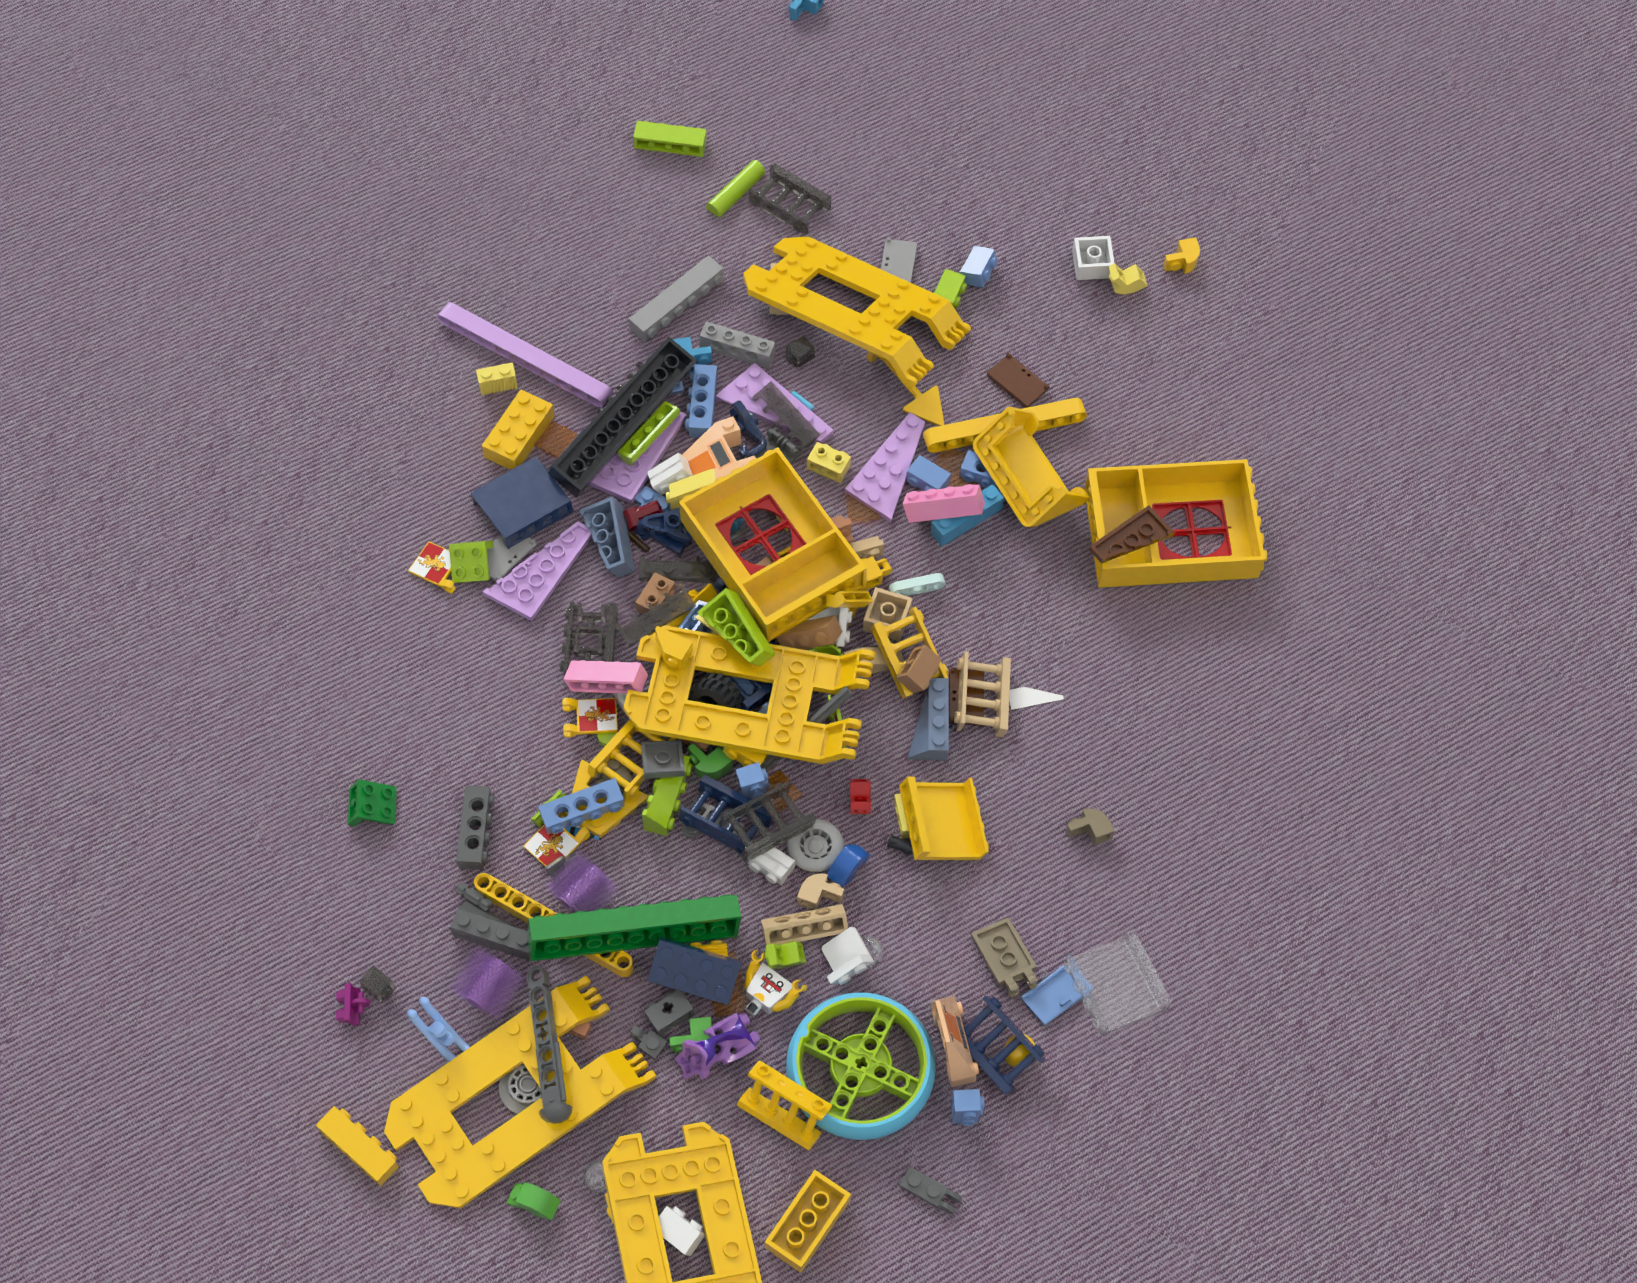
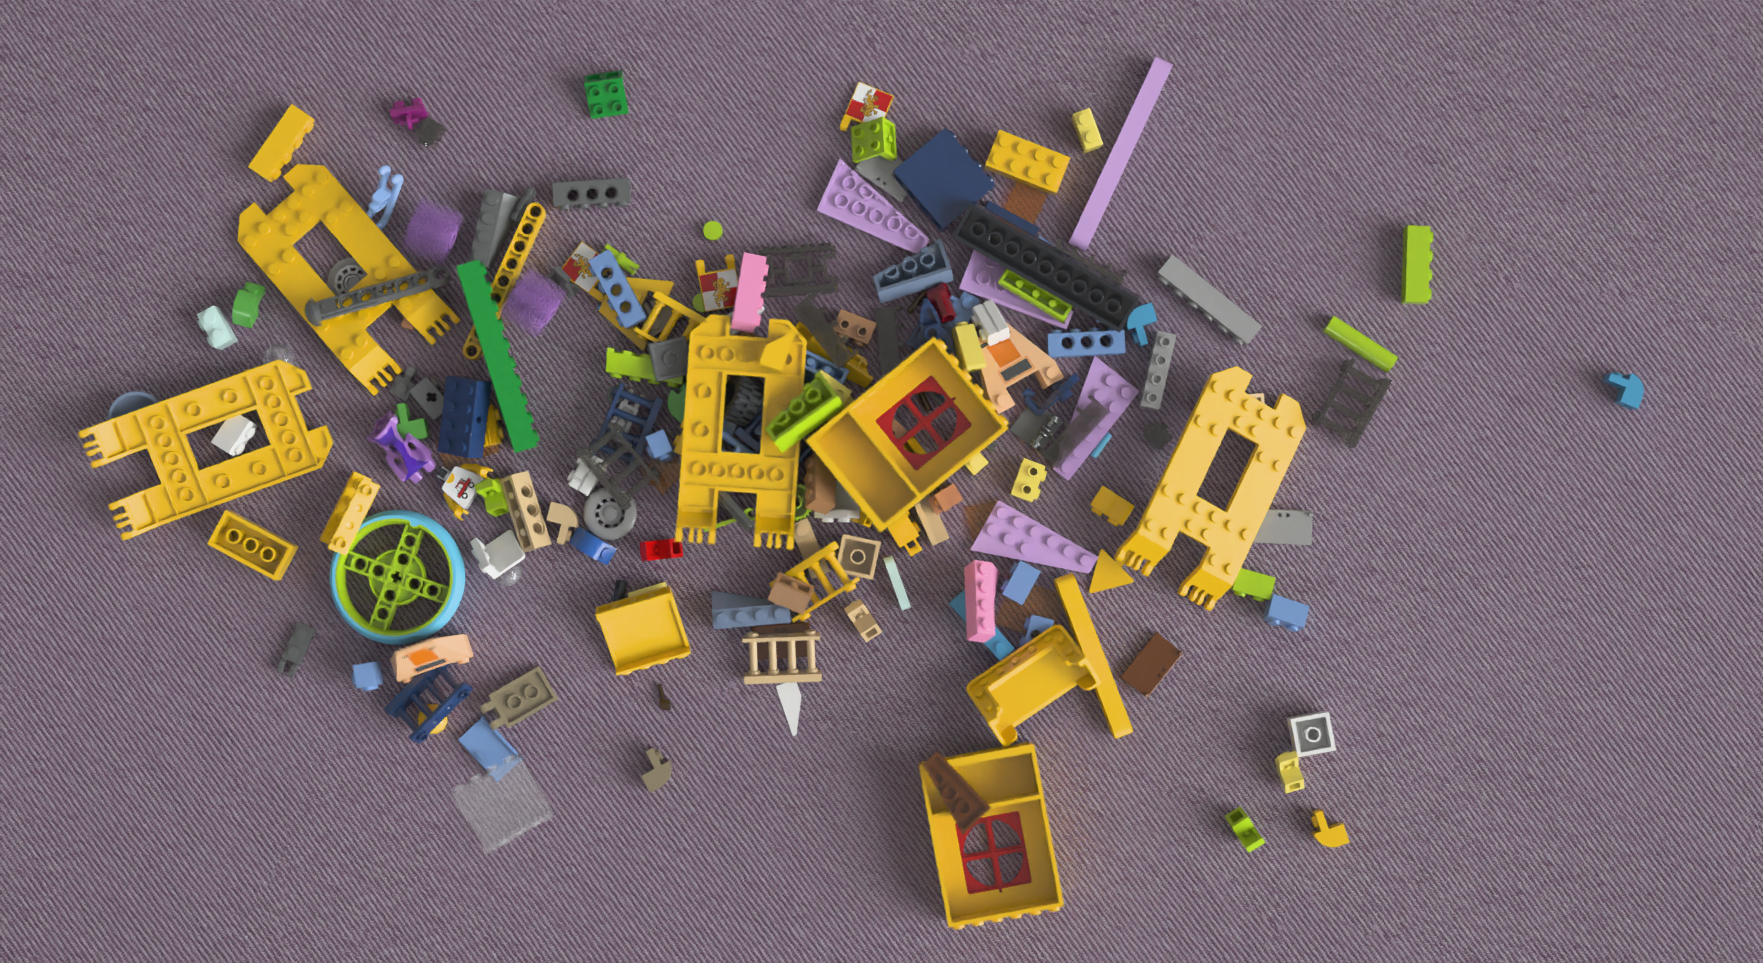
camera: 80 degrees right, 25 degrees up
yellow piece [826,591,873,608] -> none
none -> light aqua brick [197,305,238,350]
none -> dark brown hand [657,684,671,710]
none -> lime tile [703,221,723,241]
none -> tan brick [844,599,882,642]
none -> yellow brick [1090,486,1135,527]
none -> lime brick [1224,806,1265,853]

